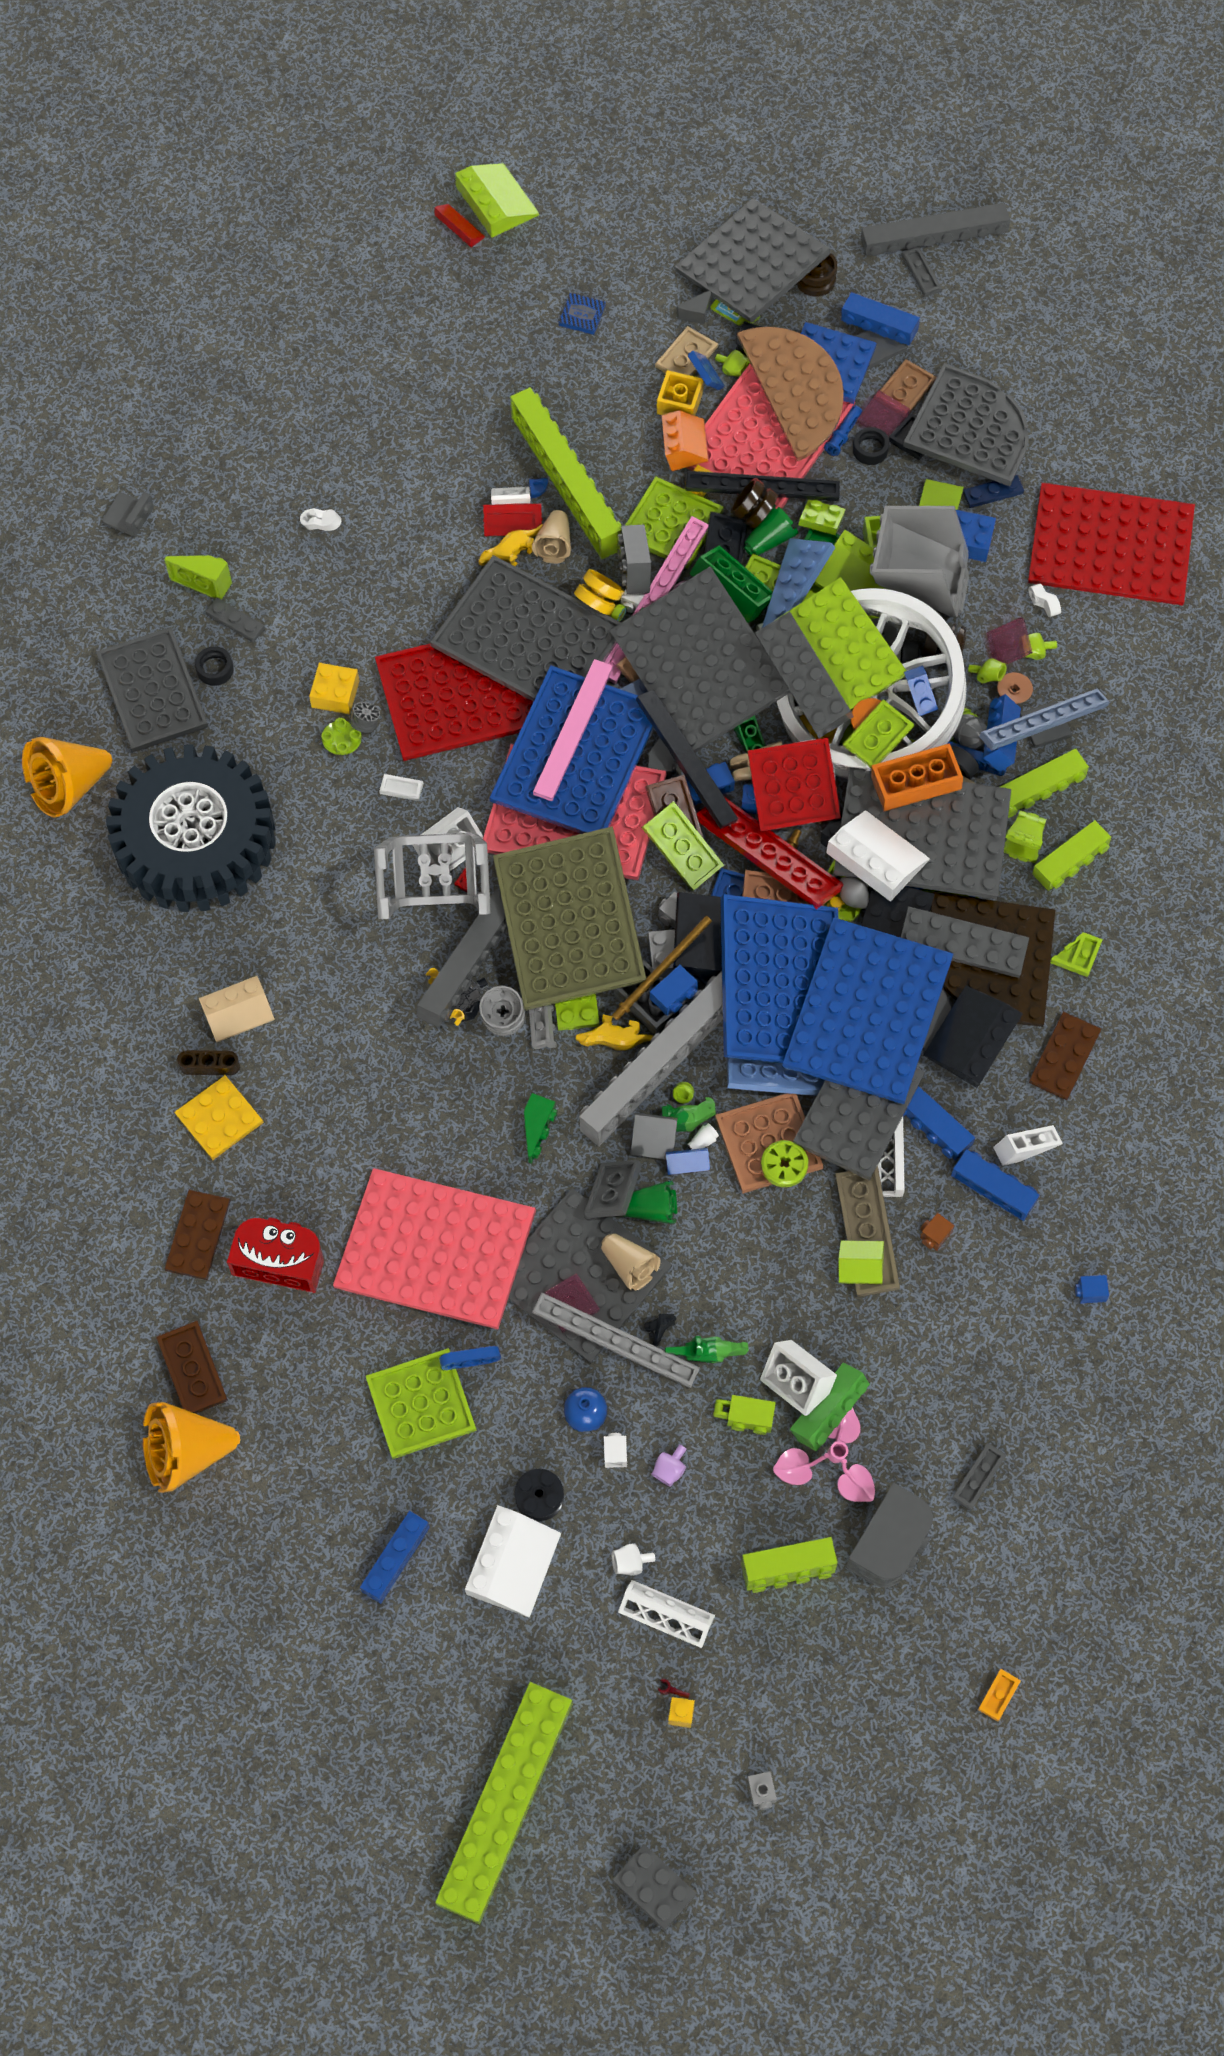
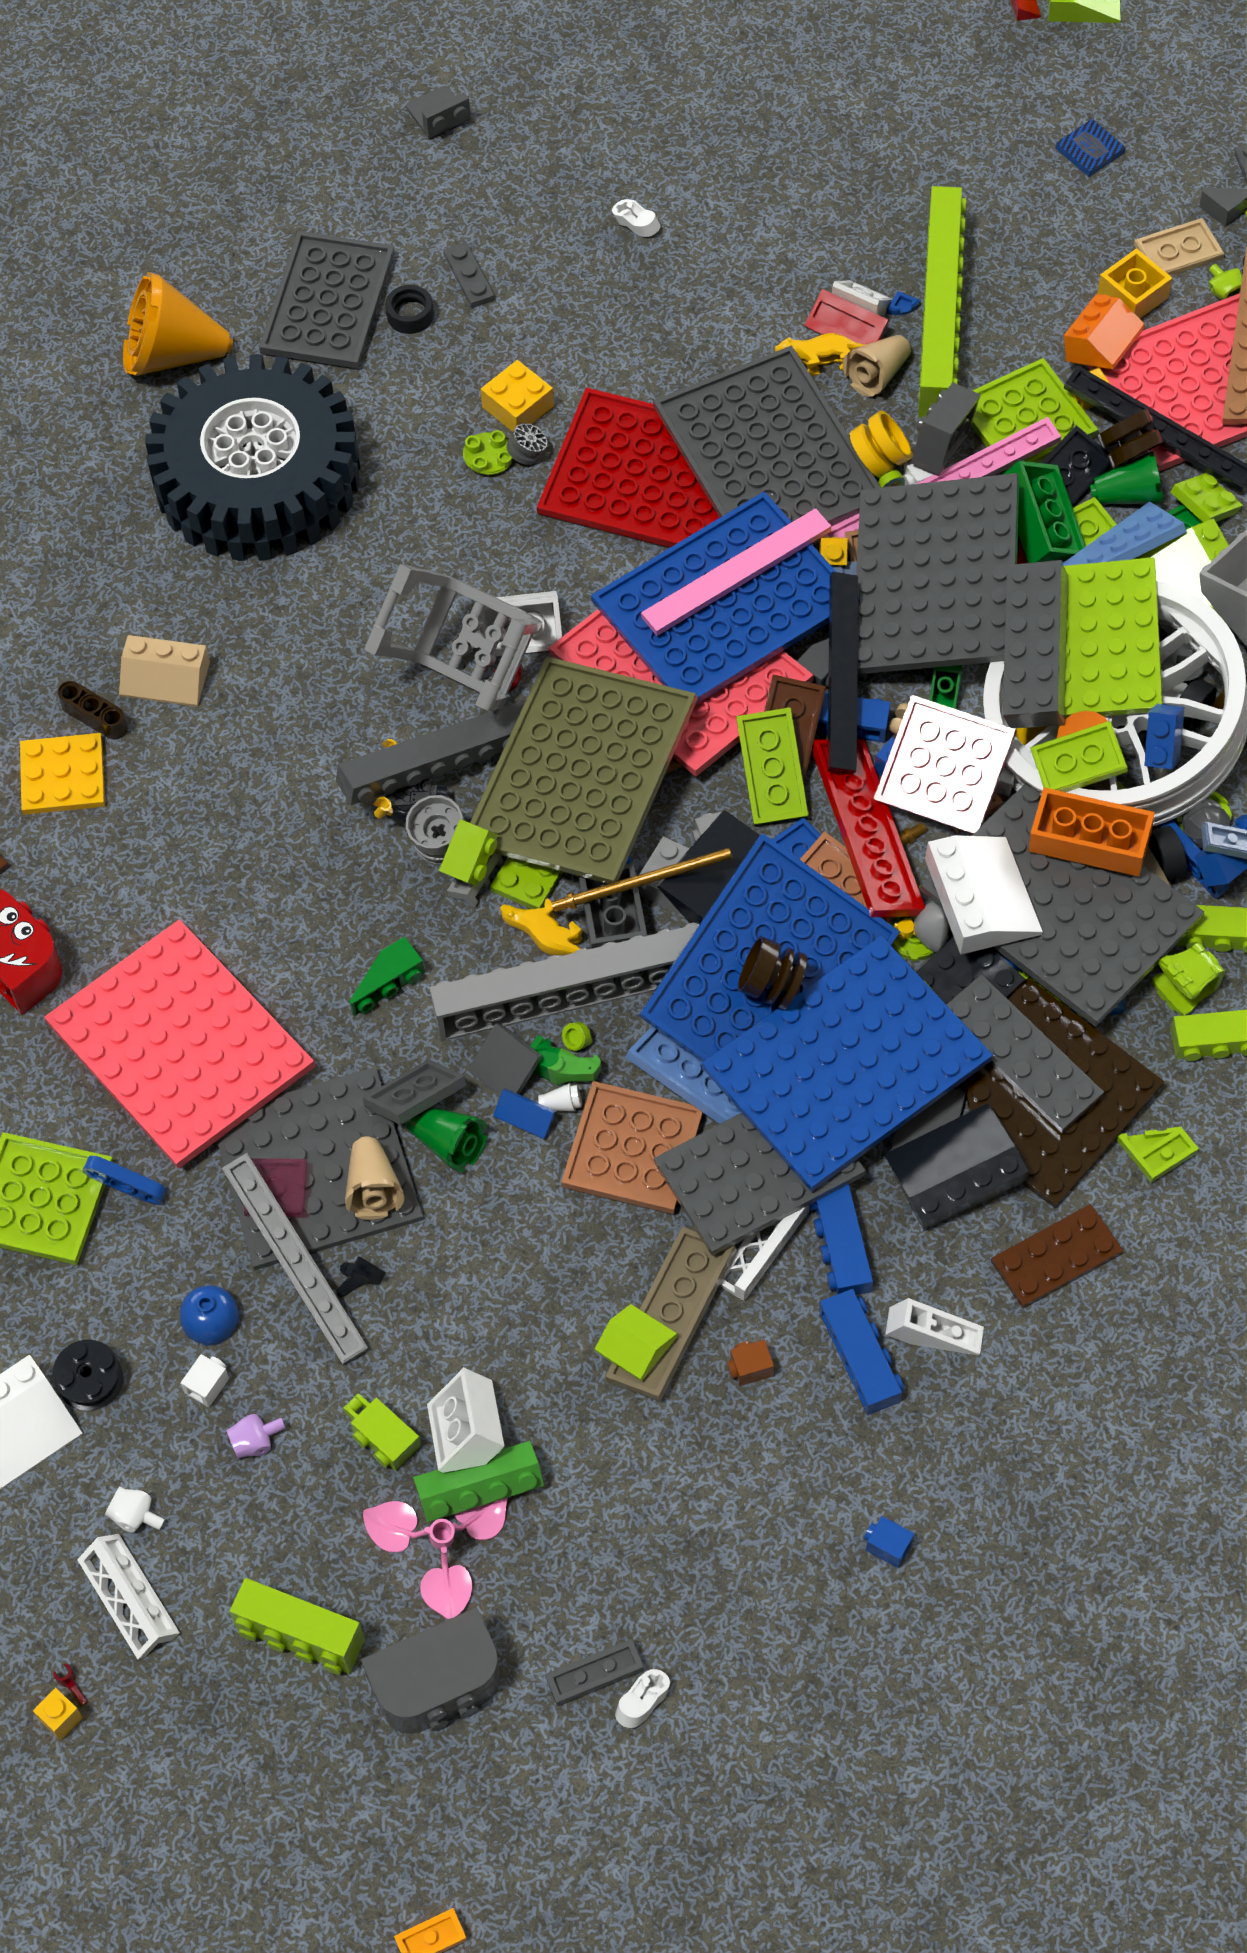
camera: 35 degrees right, 5 degrees down
lime slope [164,555,232,600] -> none
white tile [379,774,423,801] -> none
blue brick [650,965,698,1016] -> none
green animal [665,1336,749,1363] -> none
blue tile [688,351,725,390] -> none
light grey brick [747,1771,777,1810] -> none
lime wheel [761,1140,808,1187] -> none
none -> lime brick [439,819,498,886]
none -> white piece [615,1669,670,1728]
none -> dark brown wheel [738,936,807,1010]
none -> yellow brick [819,537,848,565]

